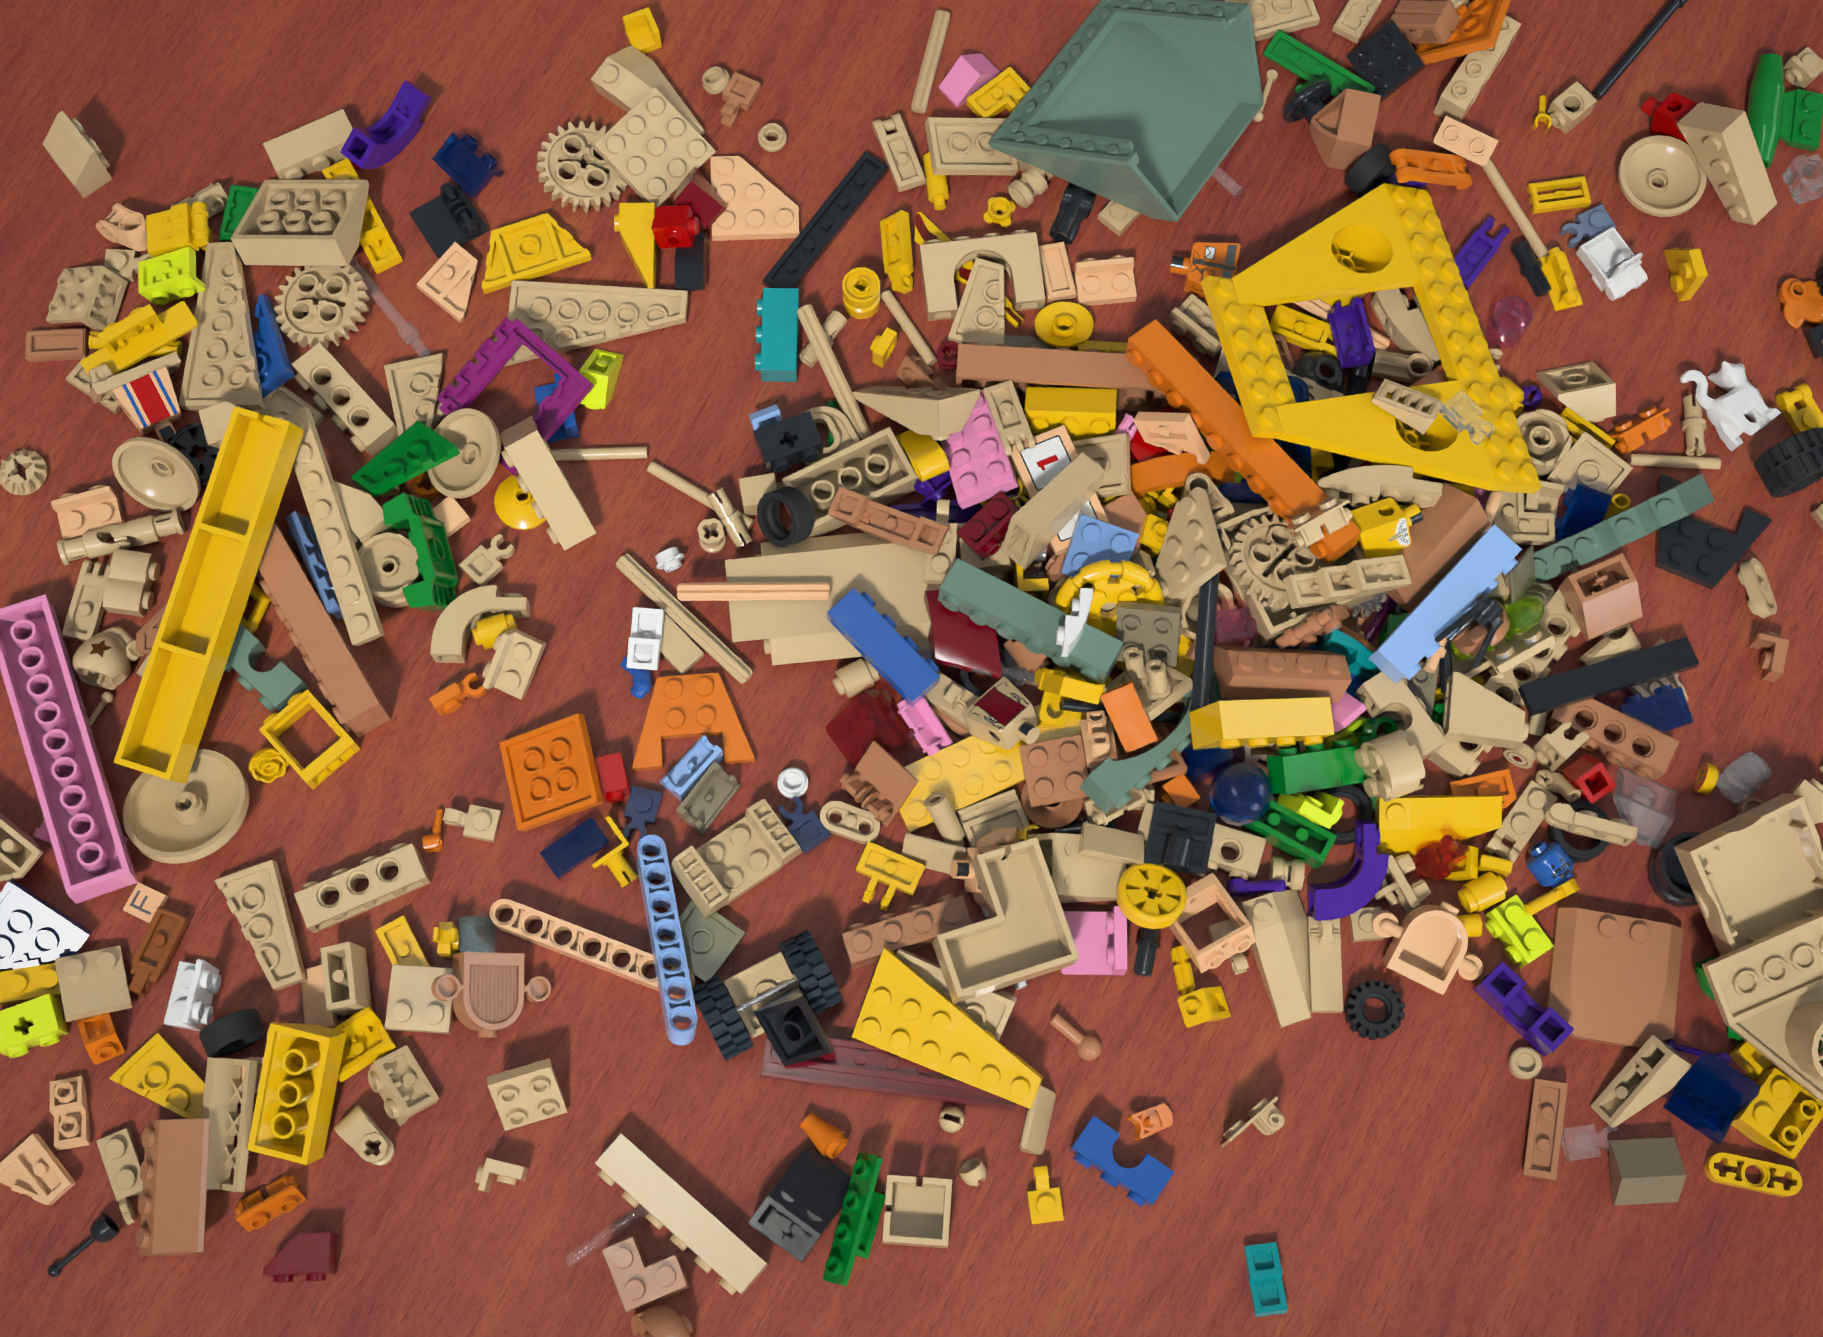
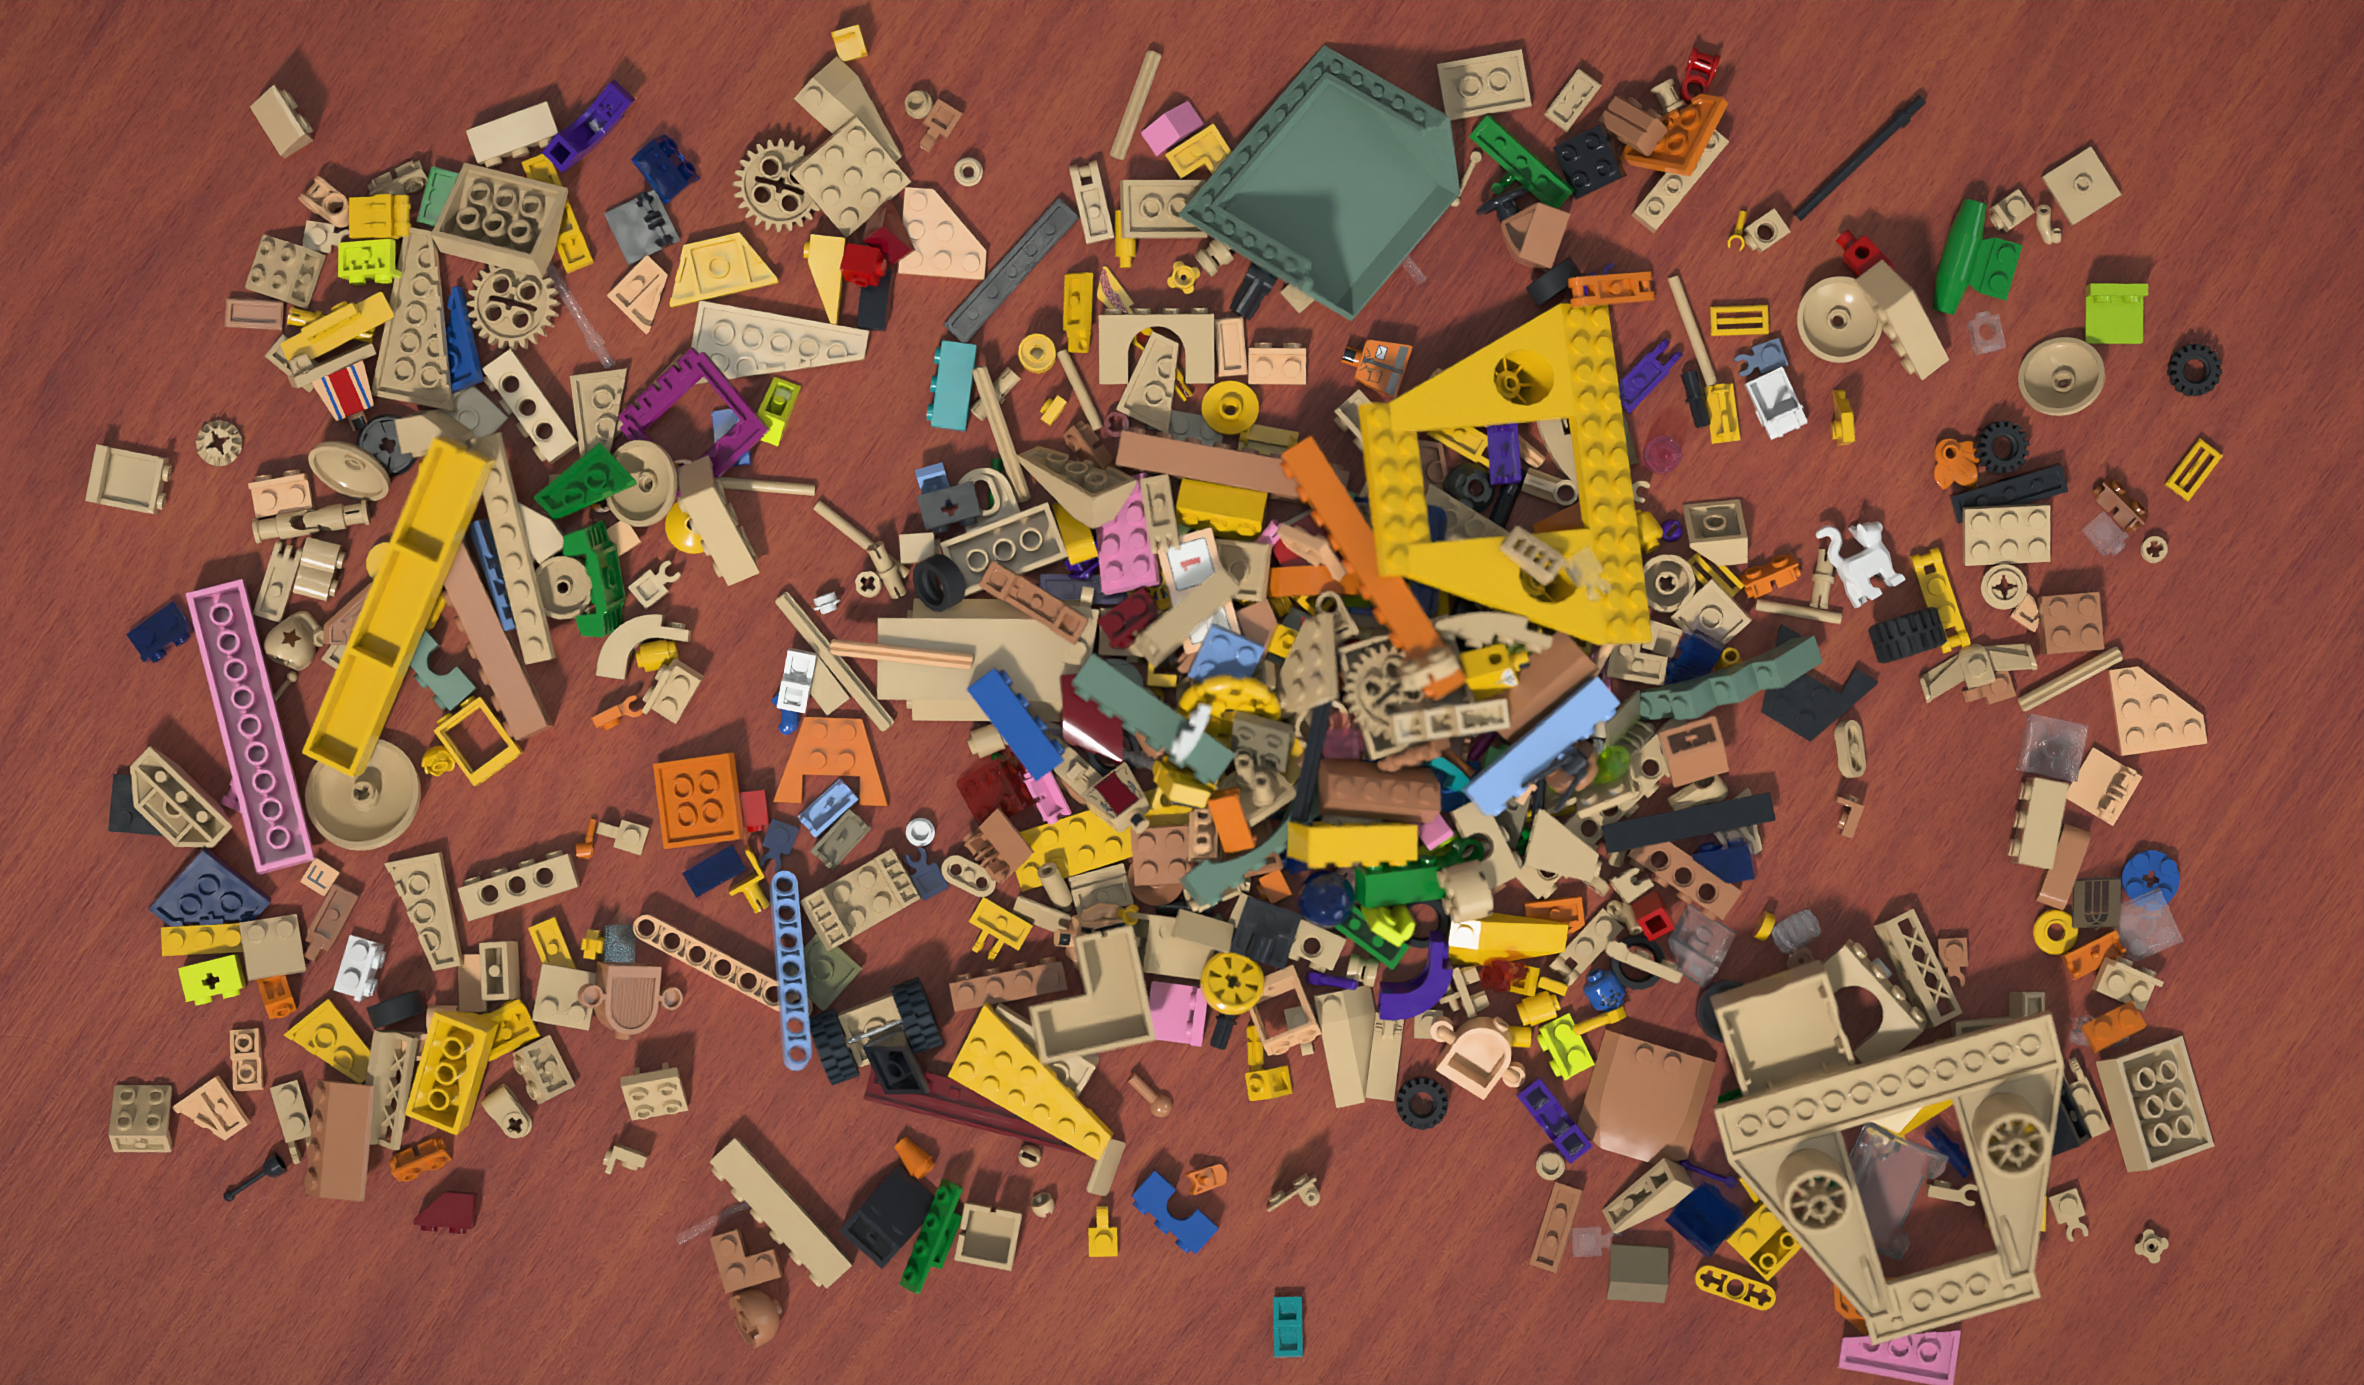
camera: 10 degrees right, 15 degrees up
light nougat bracket [1433,116,1498,167] -> none

